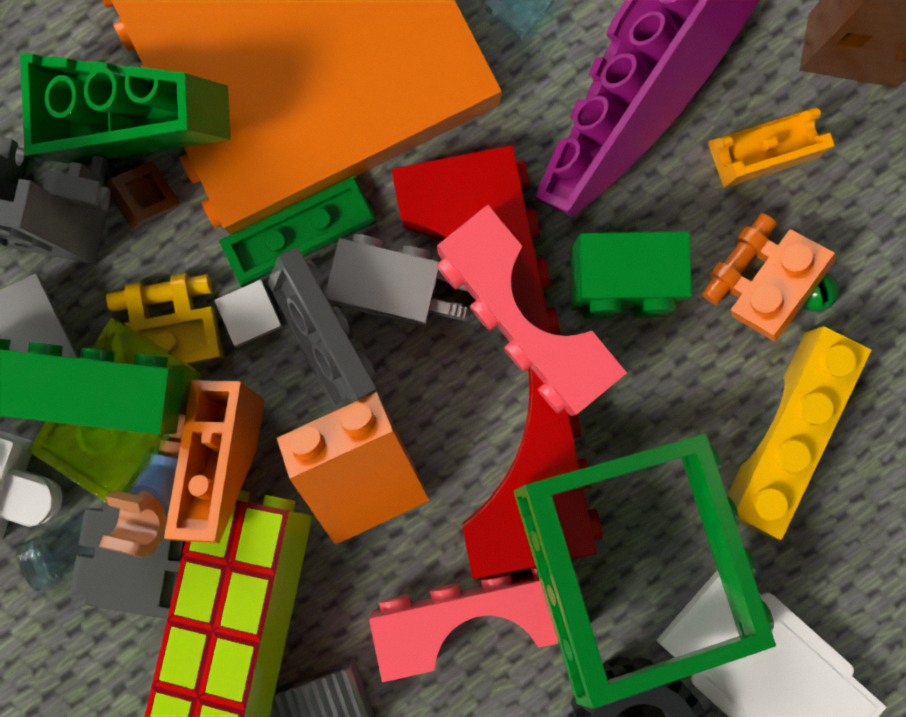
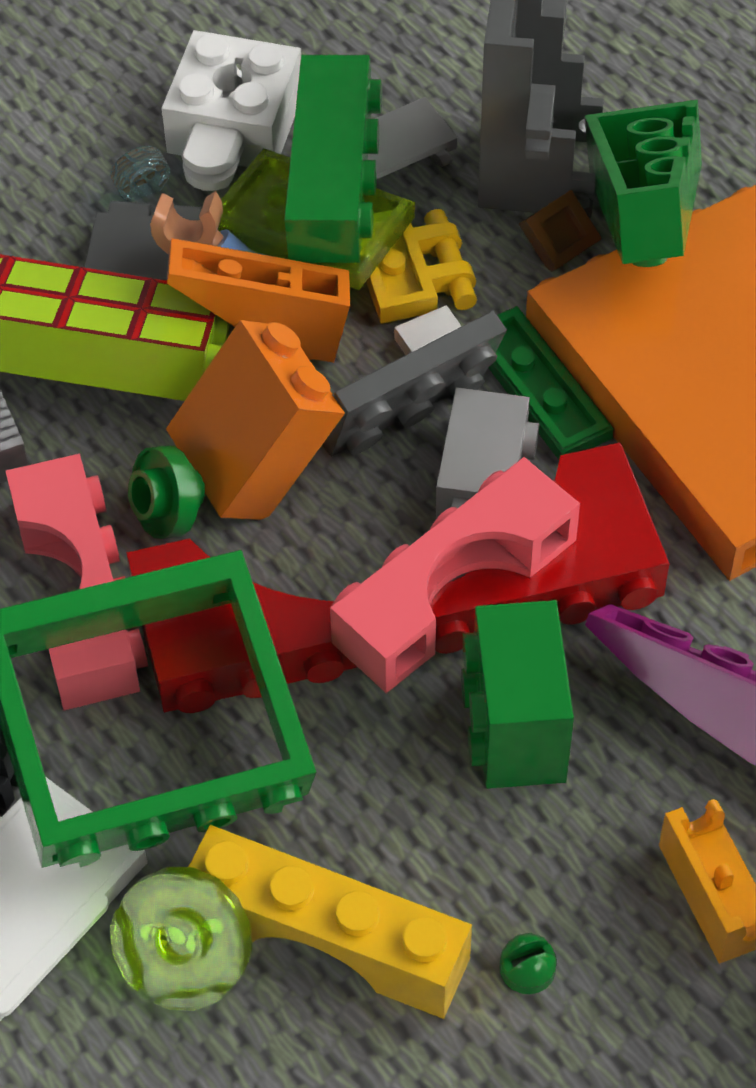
camera: 90 degrees right, 30 degrees down
orange plate [701,213,836,342] -> none
none -> clear neon green tile [110,867,252,1011]
none -> green plate [128,445,205,539]

